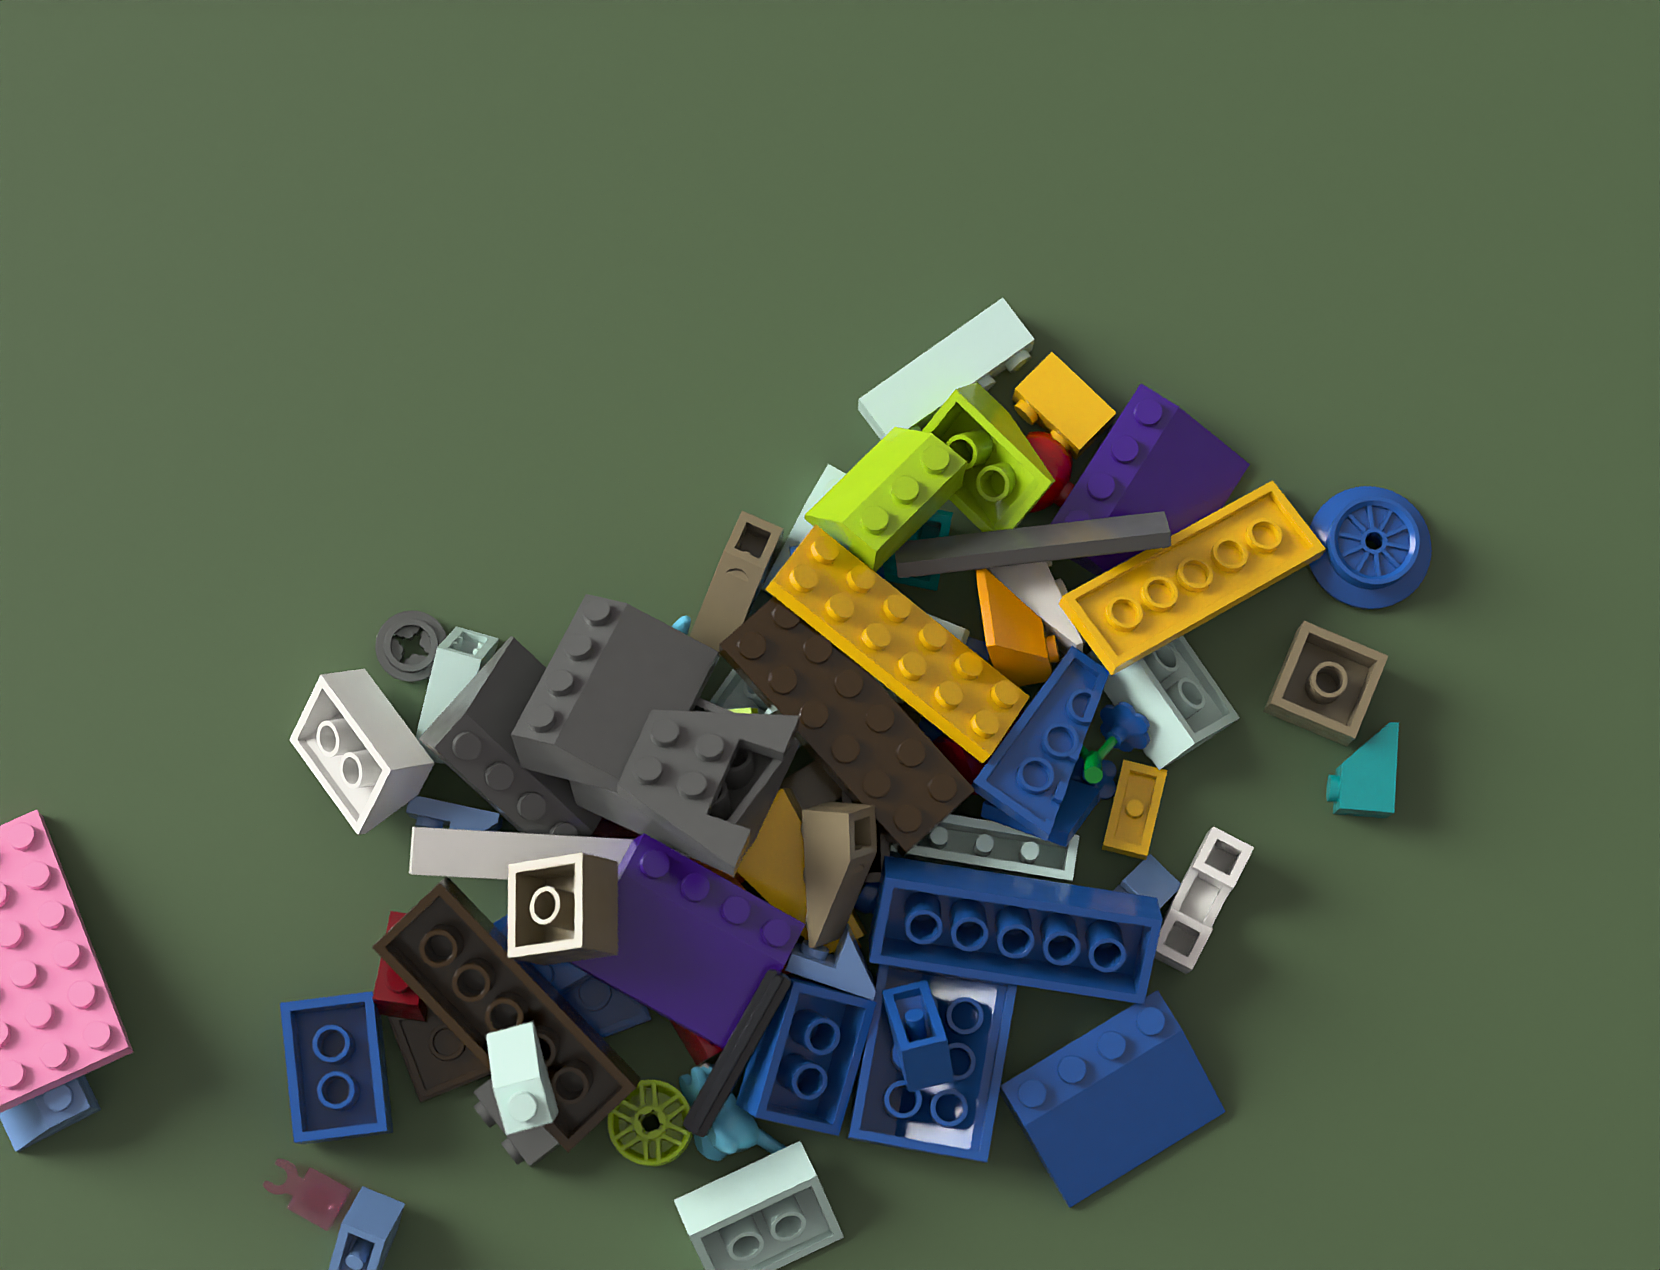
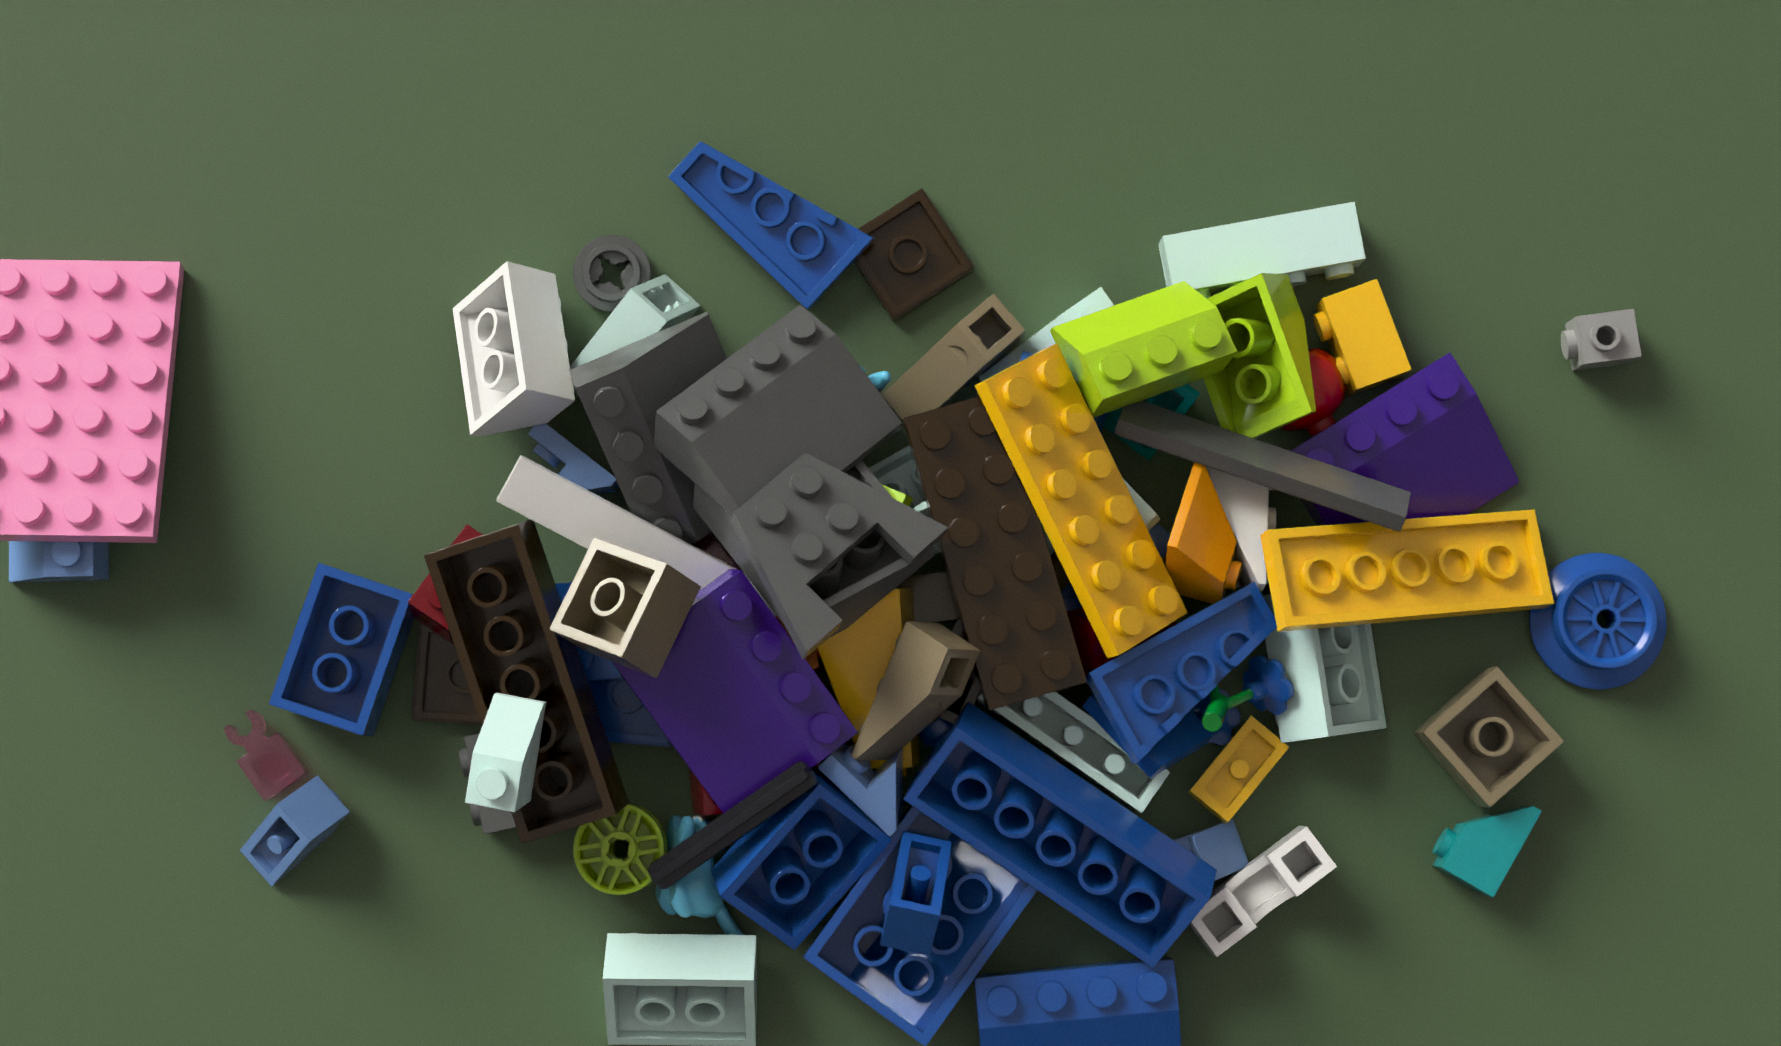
camera: 30 degrees right, 5 degrees up
none -> blue wing [668,141,875,310]
none -> dark brown tile [854,188,975,323]
none -> light grey brick [1561,309,1642,371]

